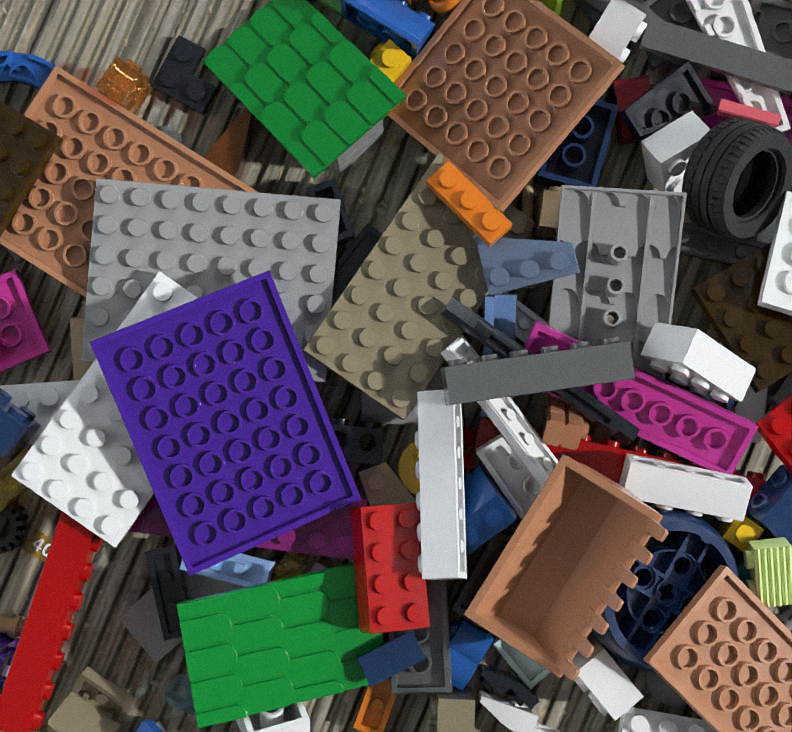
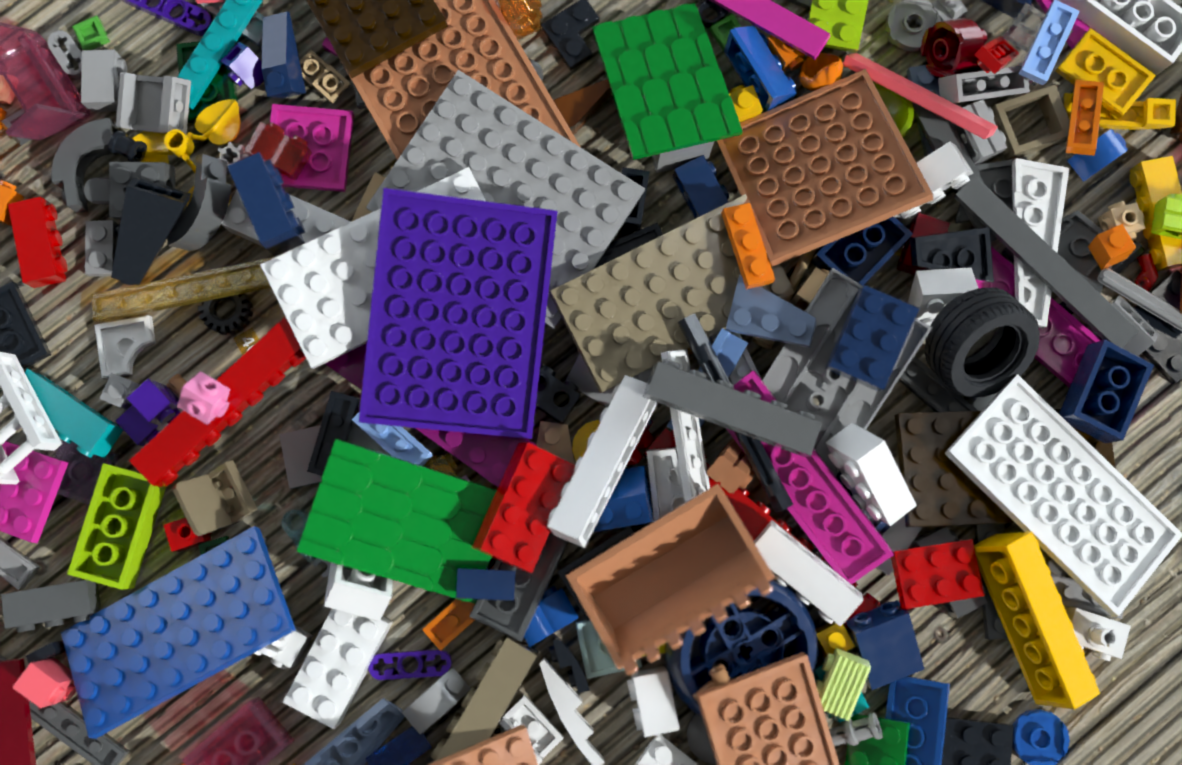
camera: 25 degrees right, 5 degrees down
coral tile [717,99,782,129] -> none
none -> bright pink brick [178,371,230,425]
none -> dark blue brick [673,155,730,219]
none -> medium nougat hand [693,665,729,701]
none -> dark blue brick [825,285,920,392]

